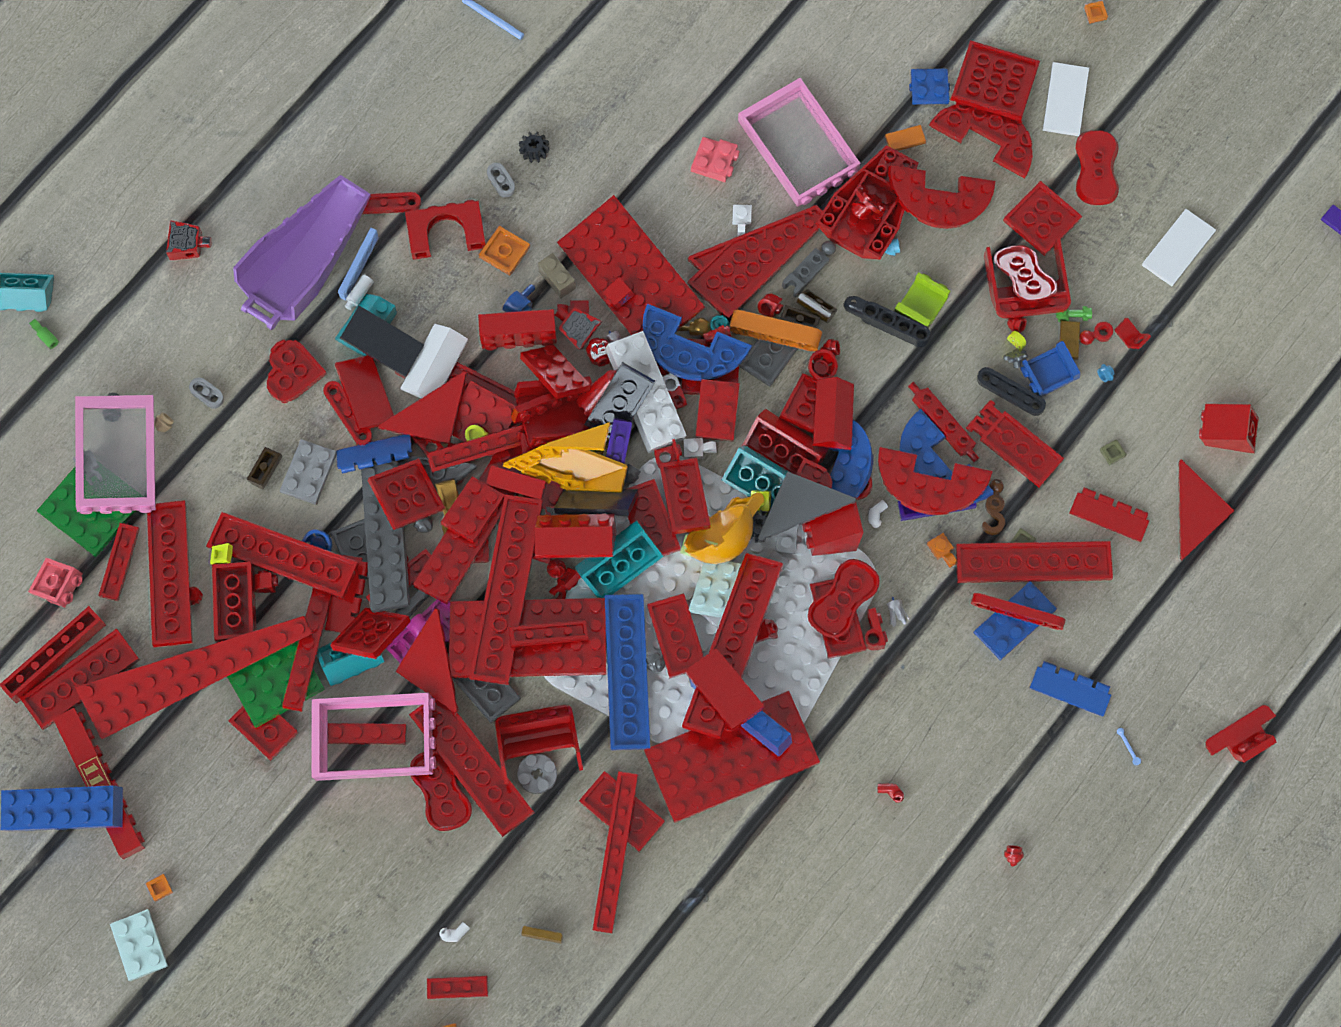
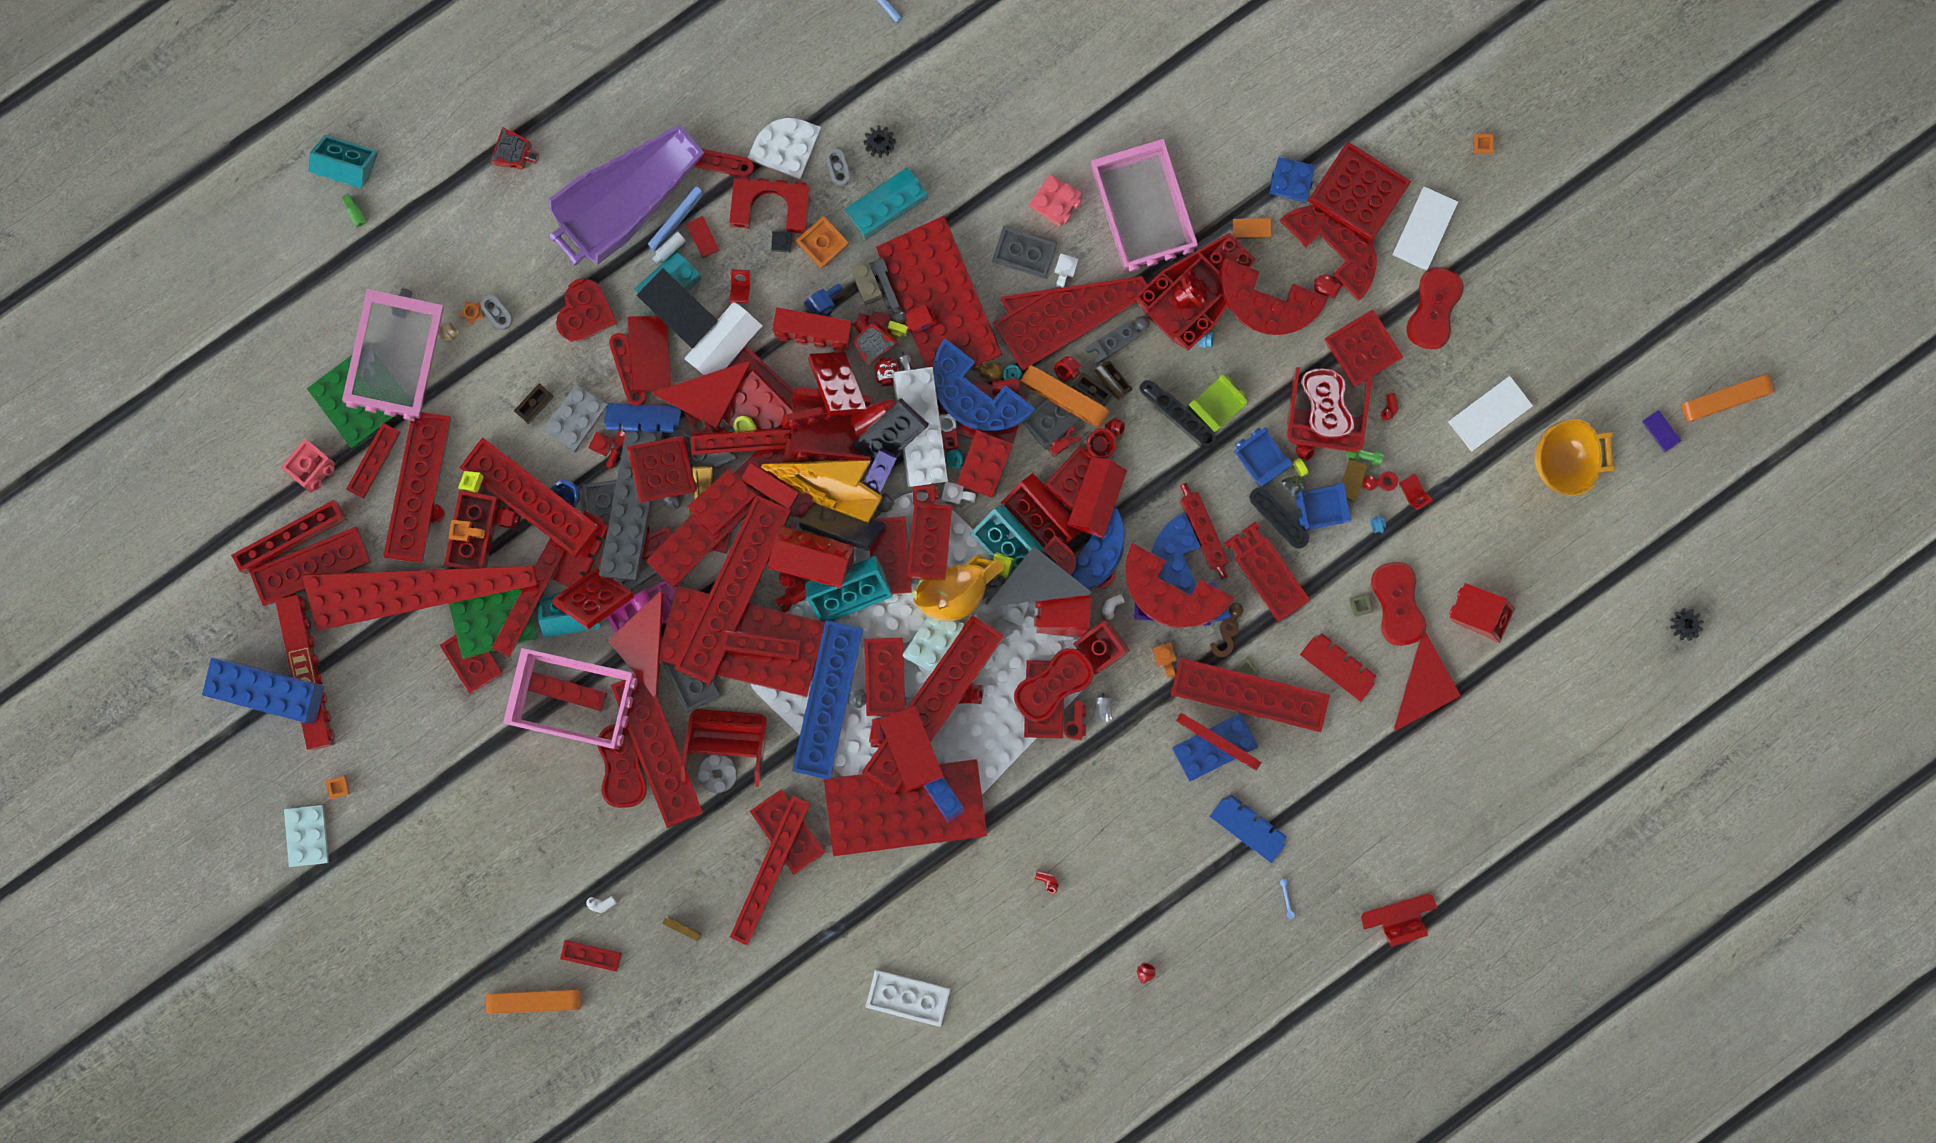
camera: 20 degrees right, 10 degrees up
none -> orange plate [448,520,485,542]
none -> orange plate [459,301,484,325]
none -> red plate [588,431,614,457]
none -> red piece [606,431,626,469]
none -> red tile [686,216,720,259]
none -> red bracket [729,269,751,303]
none -> white plate [748,118,821,180]
none -> black plate [771,231,792,253]
none -> teal slope [844,168,928,240]
none -> white tile [866,969,950,1027]
none -> dark grey plate [869,258,907,325]
none -> red cone [869,718,886,748]
none -> neon yellow plate [888,321,909,338]
none -> teal tile [946,449,966,469]
none -> dark grey tile [992,225,1057,279]
none -> red plate [1049,426,1081,457]
none -> red slope [1073,620,1130,675]
none -> blue panel [1233,427,1293,488]
none -> red animal [1314,274,1342,299]
none -> red plate [1371,562,1427,646]
none -> red arm [1381,393,1399,421]
none -> light orange windscreen [1534,419,1616,496]

